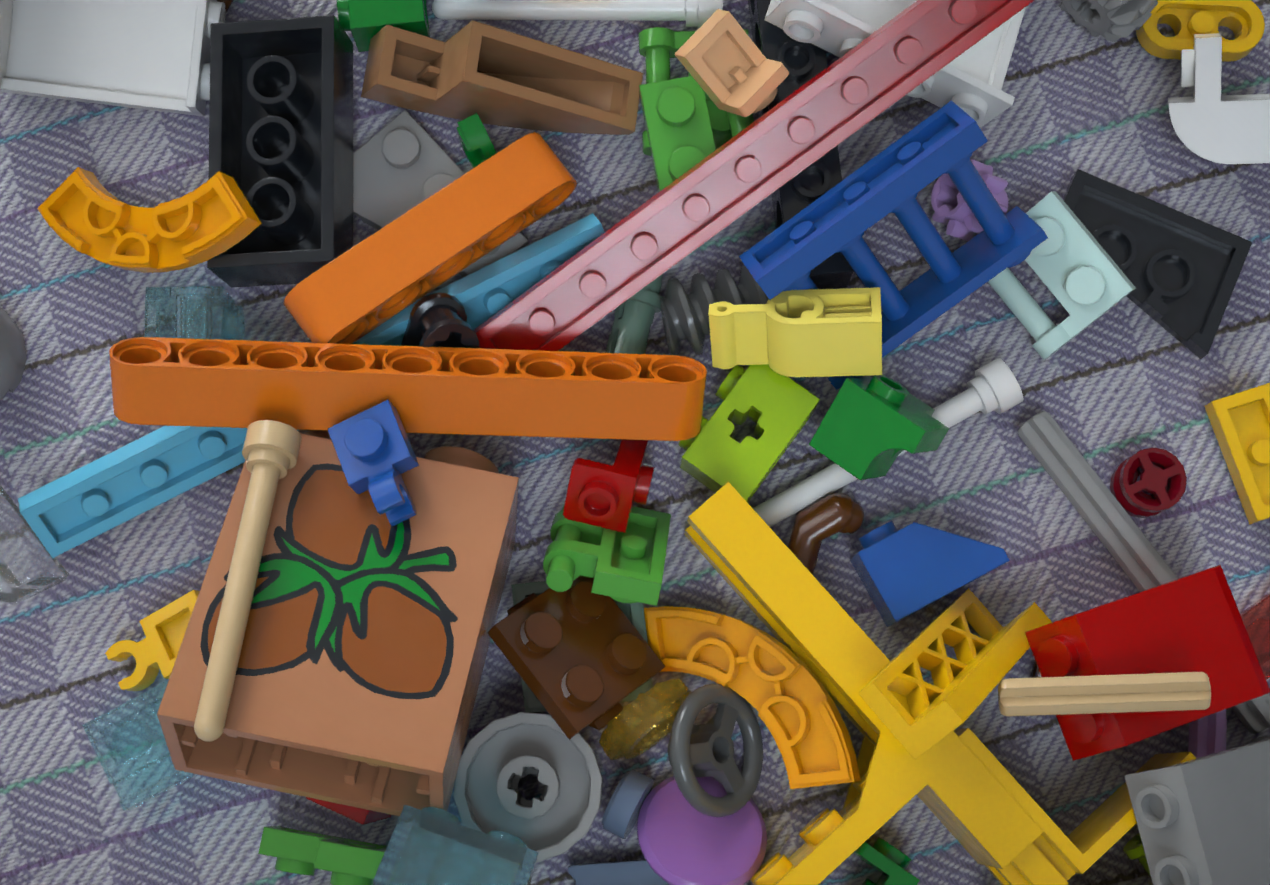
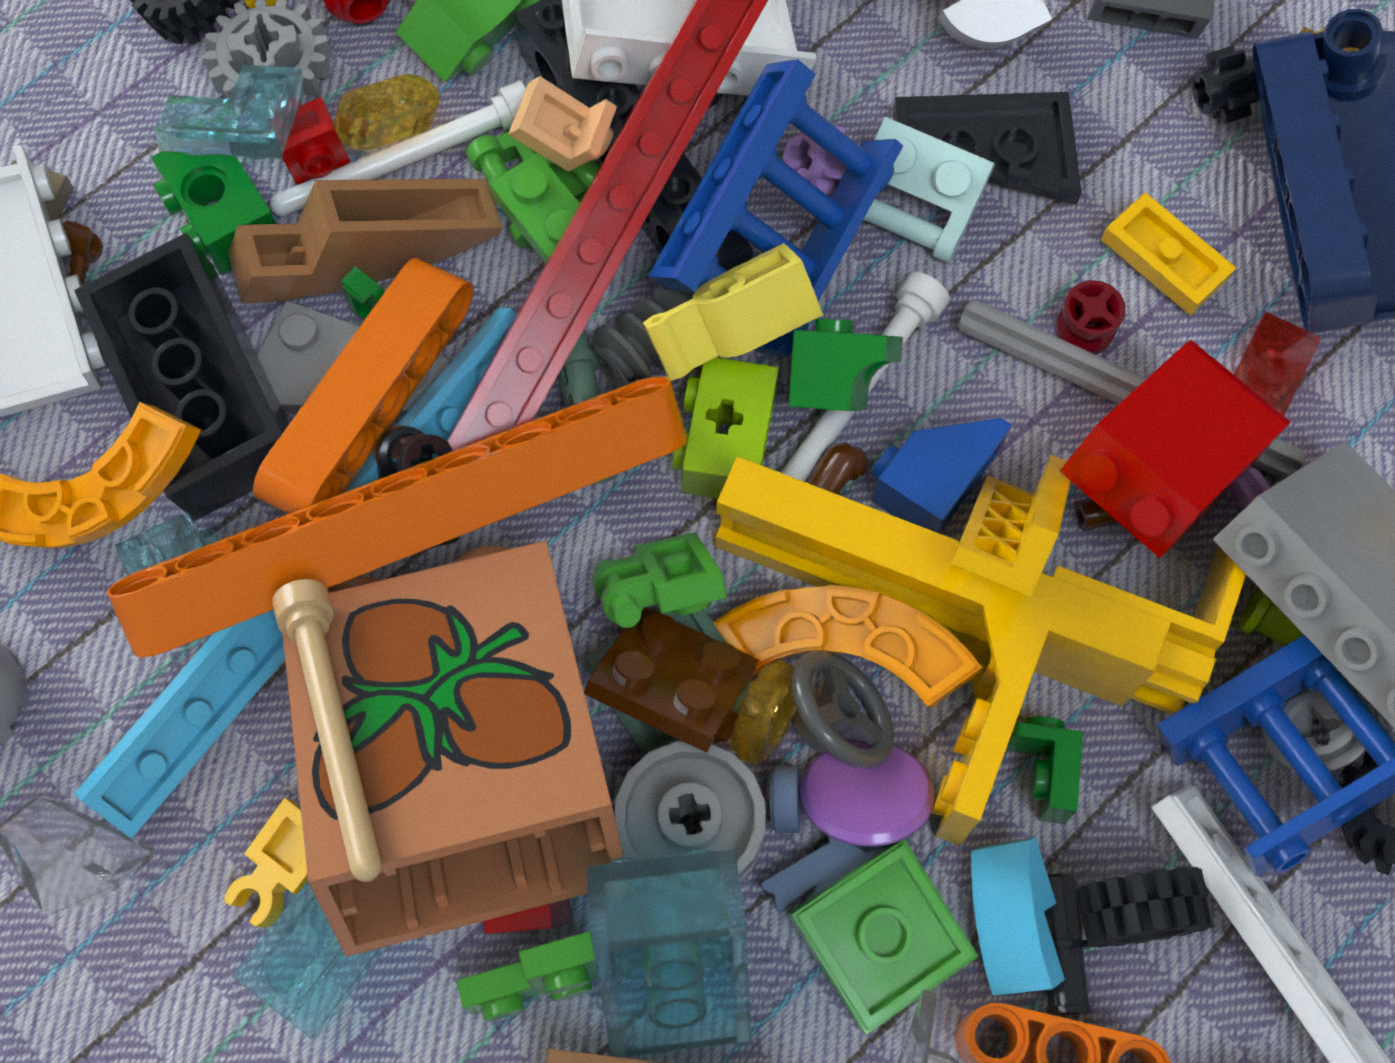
camera: 25 degrees left, 10 degrees down
blue plate [328,400,419,526] -> none
red bracket [563,439,655,533] -> none
tan axle [998,672,1211,716] -> none

